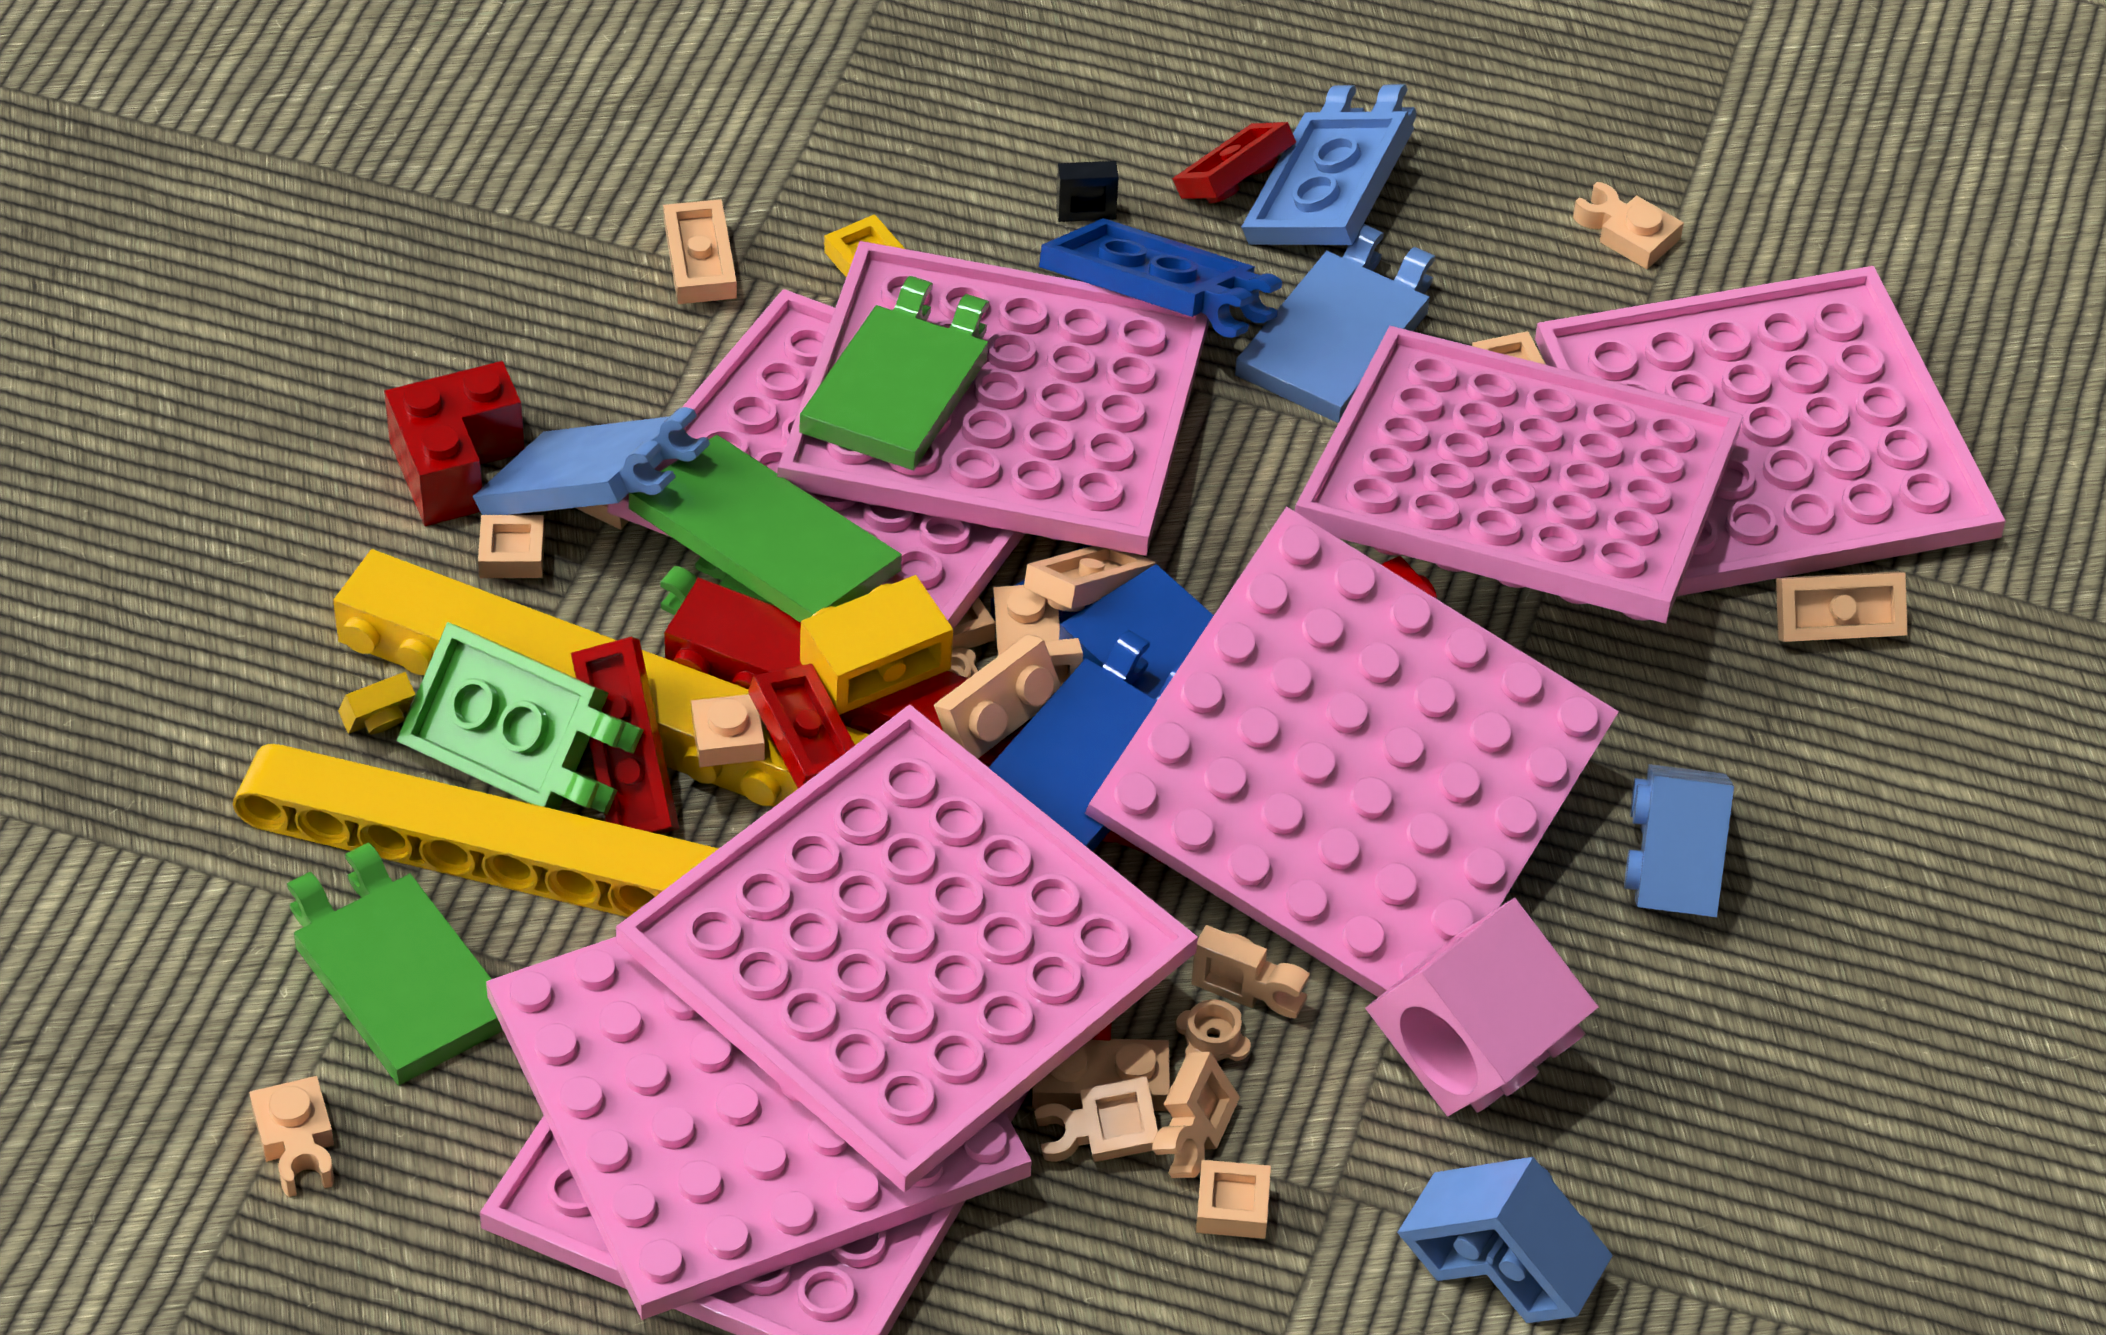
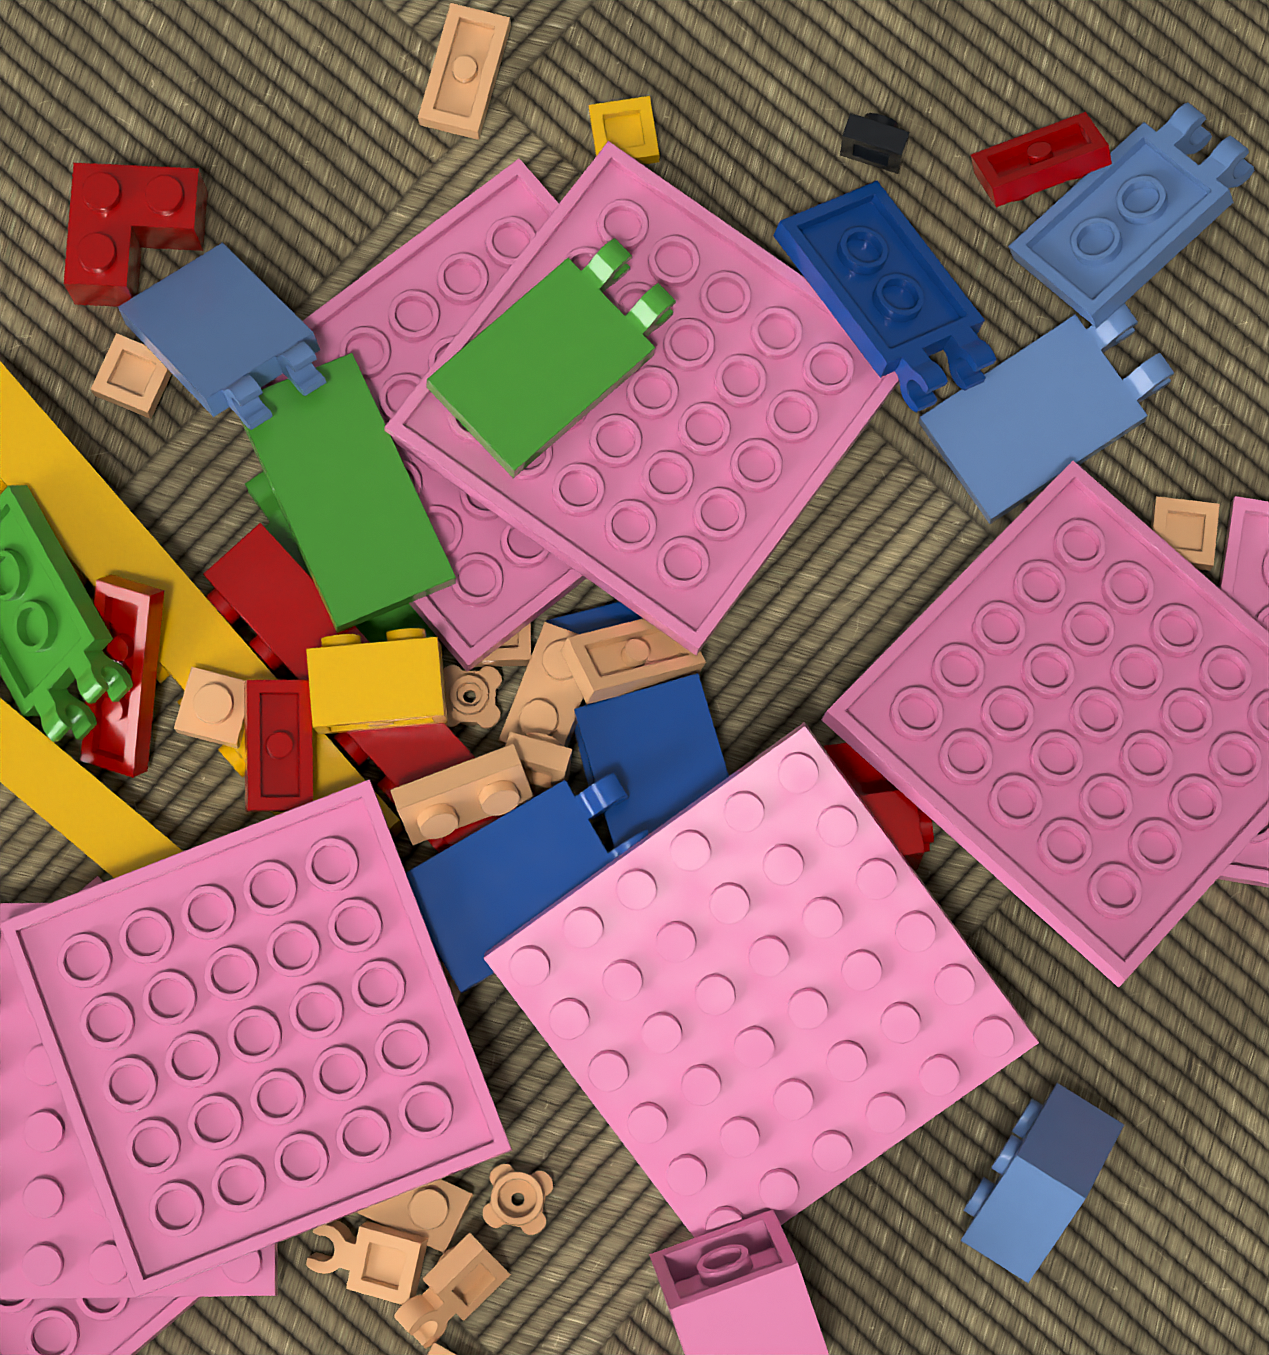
camera: 30 degrees right, 30 degrees up
light nougat plate [1192,925,1310,1018] -> none

